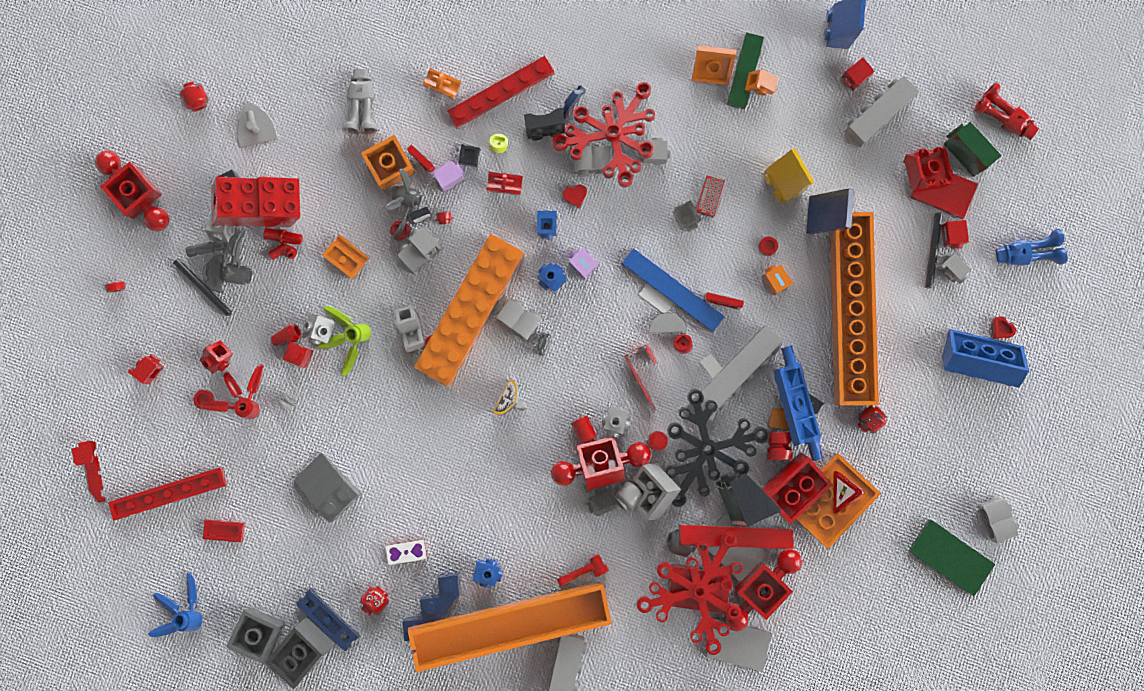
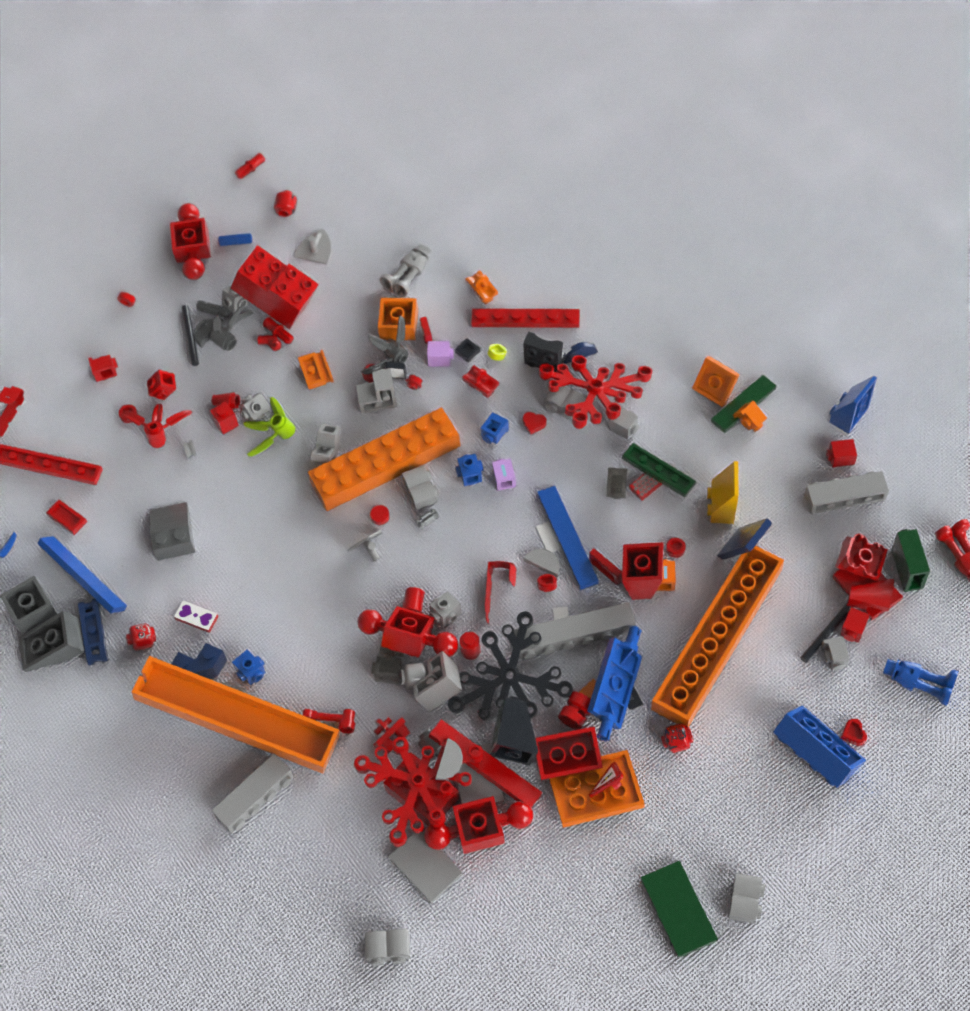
camera: 40 degrees right, 25 degrees down
none -> blue tile [37,536,127,614]
none -> blue axle [218,233,253,246]
none -> red axle [235,152,265,179]
none -> red tile [370,505,390,525]
none -> red hips [373,717,410,754]
none -> light grey tile [436,738,463,781]
none -> dark green tile [622,443,696,497]
none -> red slope [622,542,663,600]
none -> red slope [847,579,894,611]

